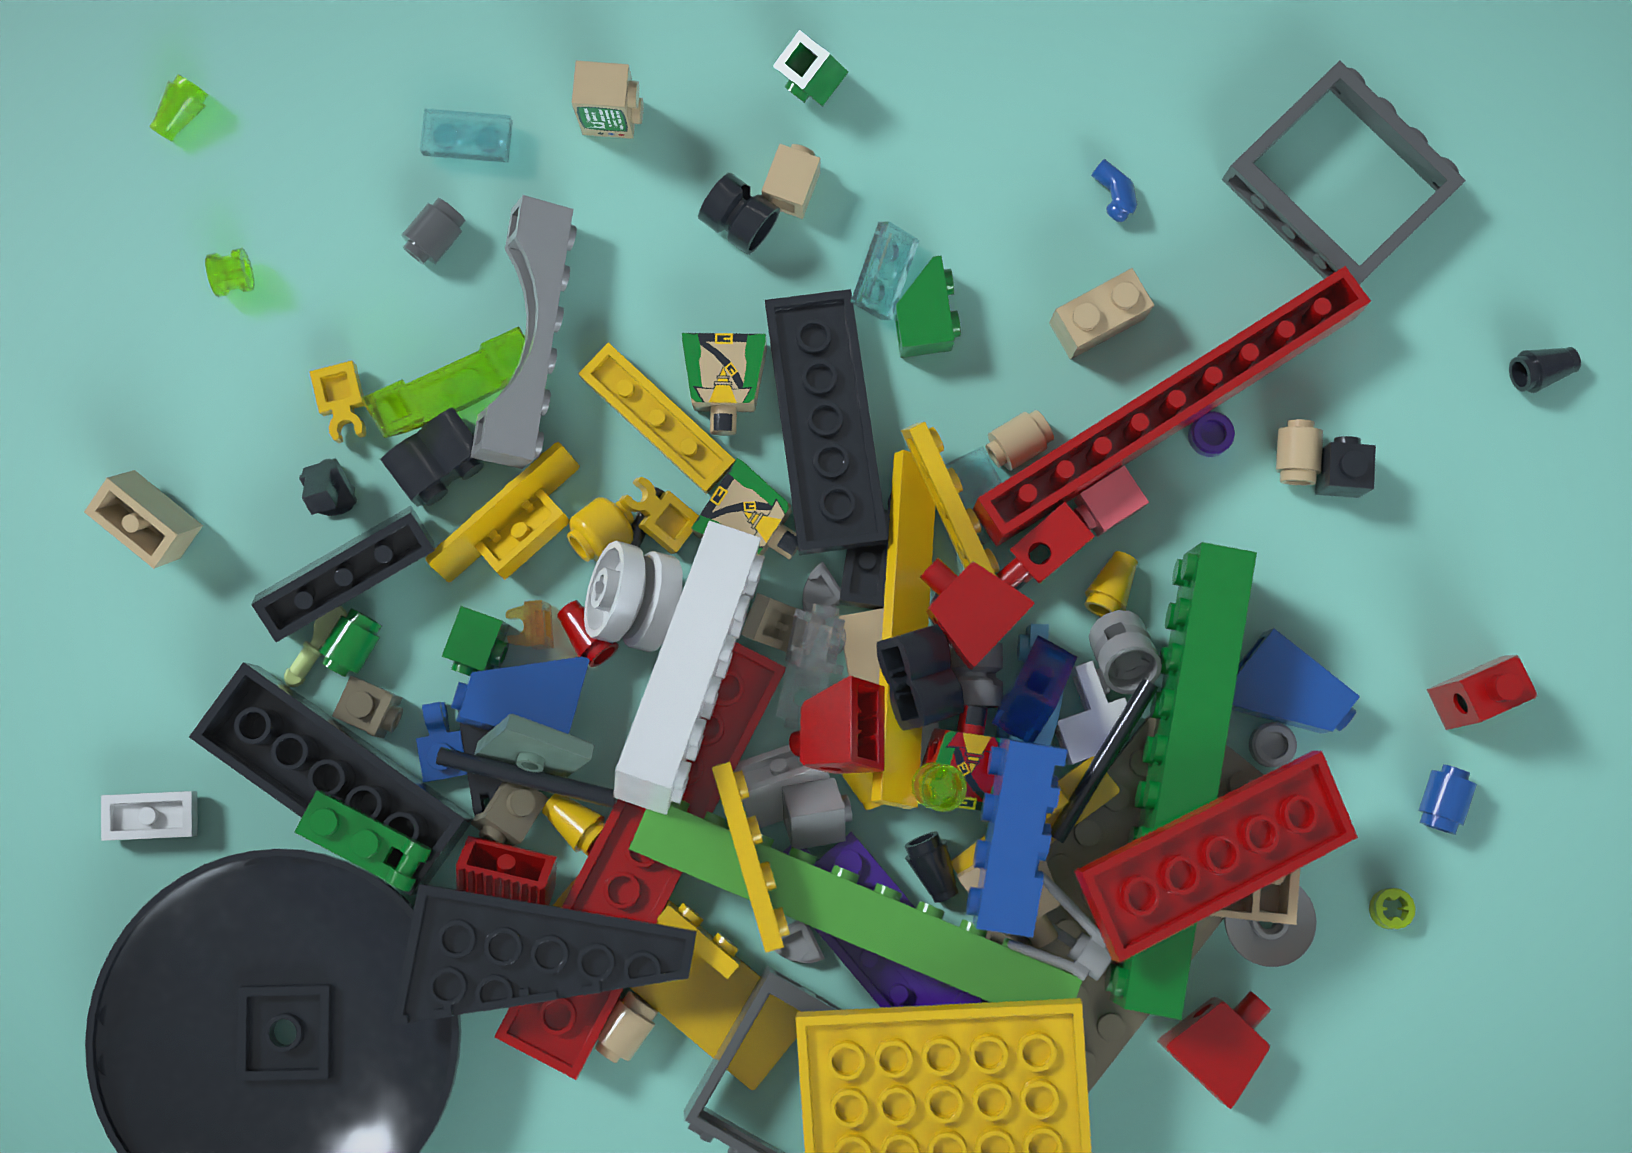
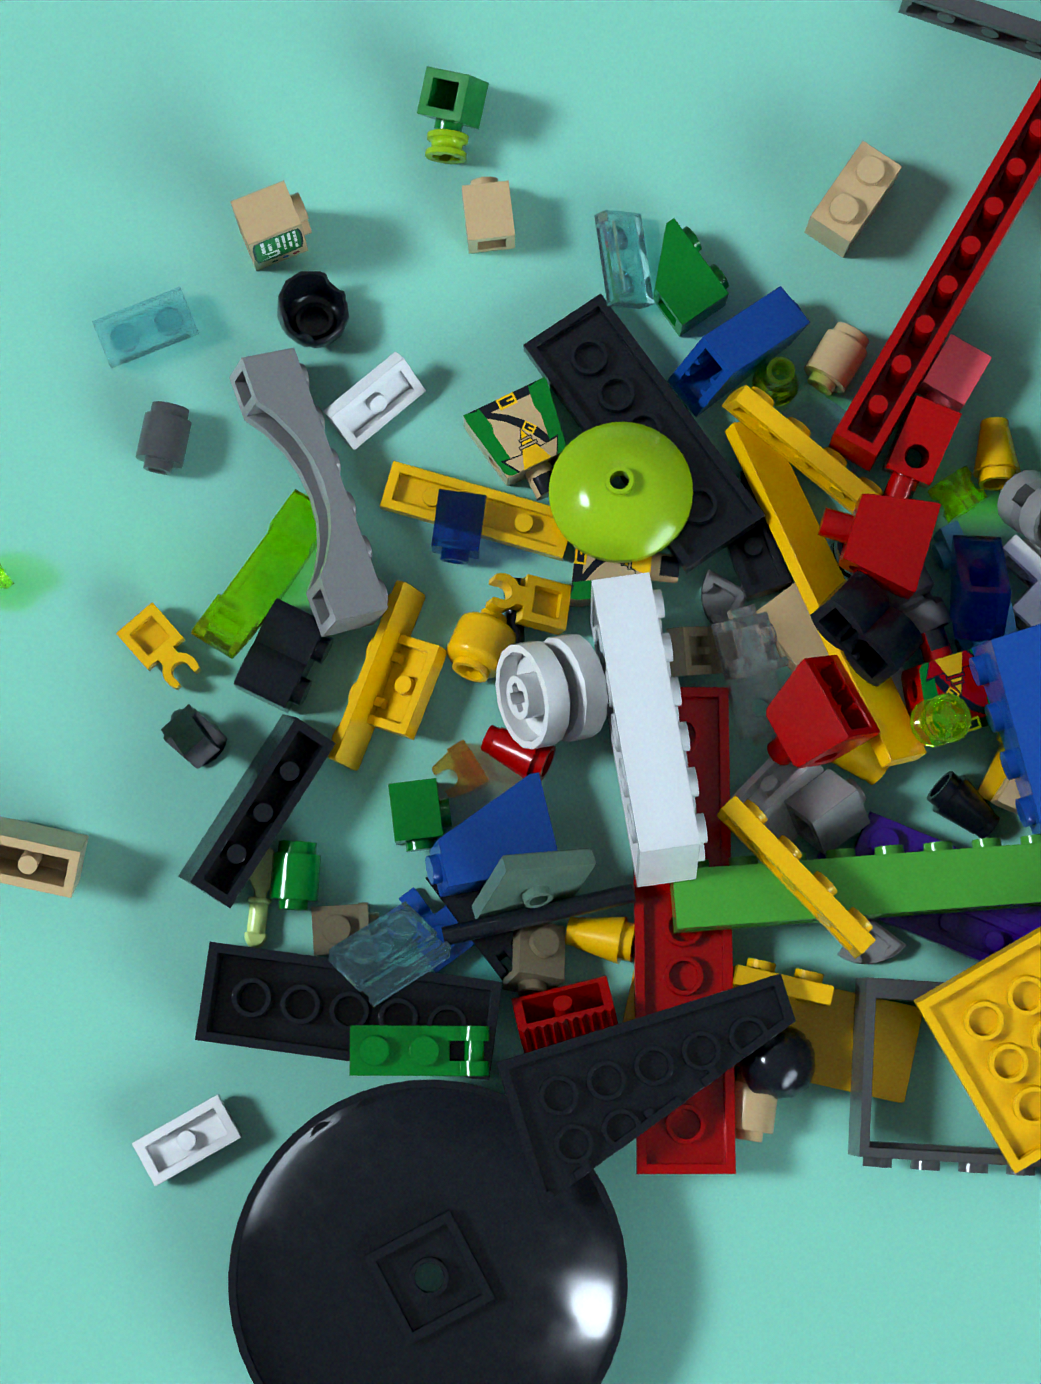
camera: 30 degrees left, 0 degrees up
black wheel [698,173,780,255] -> none
blue arm [1091,159,1137,222] -> none
dark purple tile [1188,411,1235,457] -> none
none -> black hair [277,271,349,348]
none -> white plate [323,351,426,450]
none -> clear light blue plate [329,901,451,1007]
none -> lime bush [425,129,469,164]
none -> clear blue bracket [431,489,487,565]
none -> lime dish [549,422,693,563]
none -> blue slope [667,286,810,417]
none -> black hair [740,1026,815,1099]
none -> clear neon green cone [752,357,799,406]
none -> clear neon green wheel [927,466,988,524]

